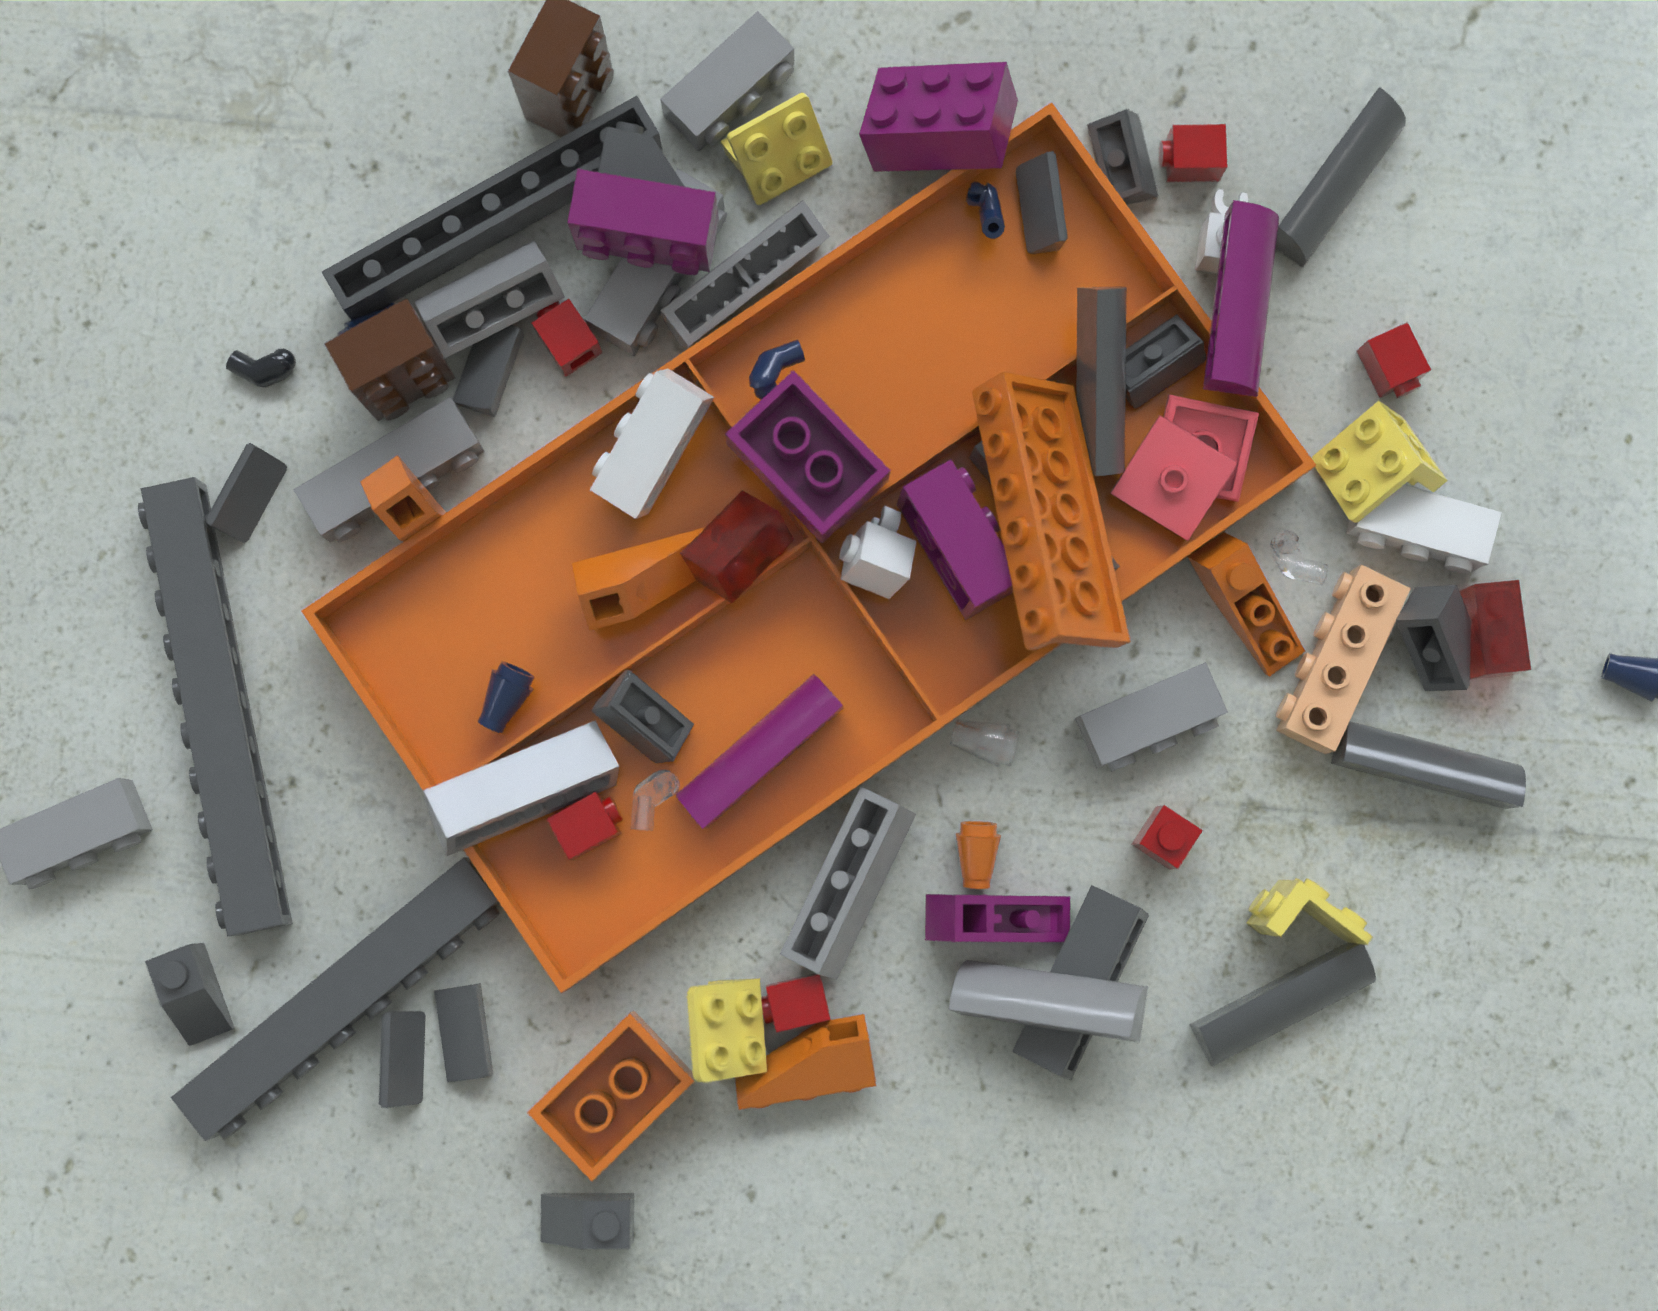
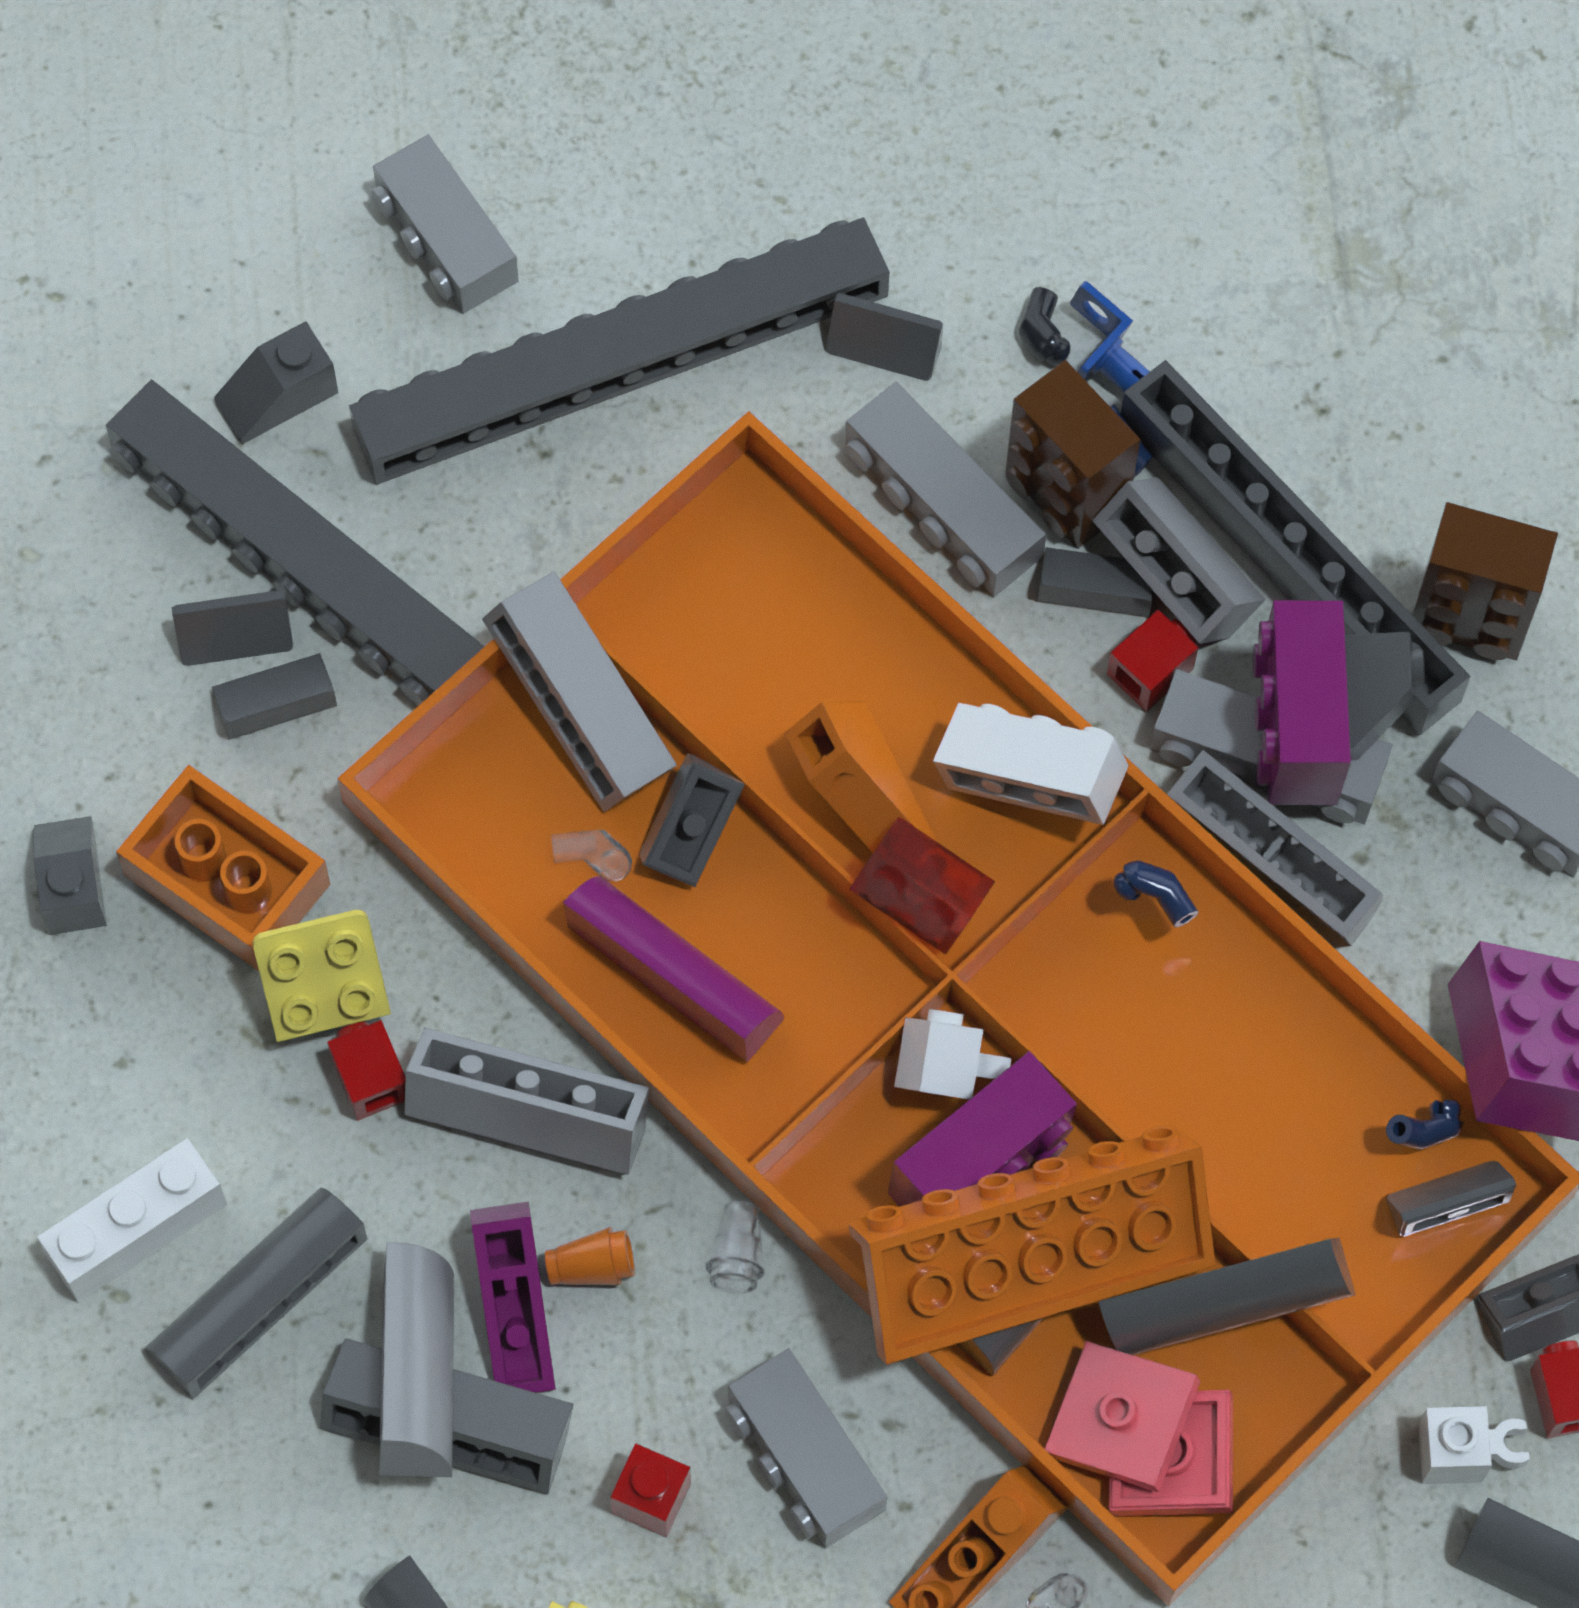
camera: 85 degrees right, 15 degrees down
orange slope [360,455,446,541] -> none
dark blue cone [478,661,535,733] -> none
red brick [547,792,623,860] -> none
light yellow bracket [721,92,833,205] -> none
magenta brick [725,370,891,543] -> none
orange slope [735,1014,877,1110] -> none
dark grey slope [1126,314,1207,409] -> none
magenta brick [1203,200,1279,397] -> none
none -> white brick [37,1138,227,1303]
none -> dark grey brick [144,1187,368,1400]
none -> blue bracket [1070,281,1150,392]

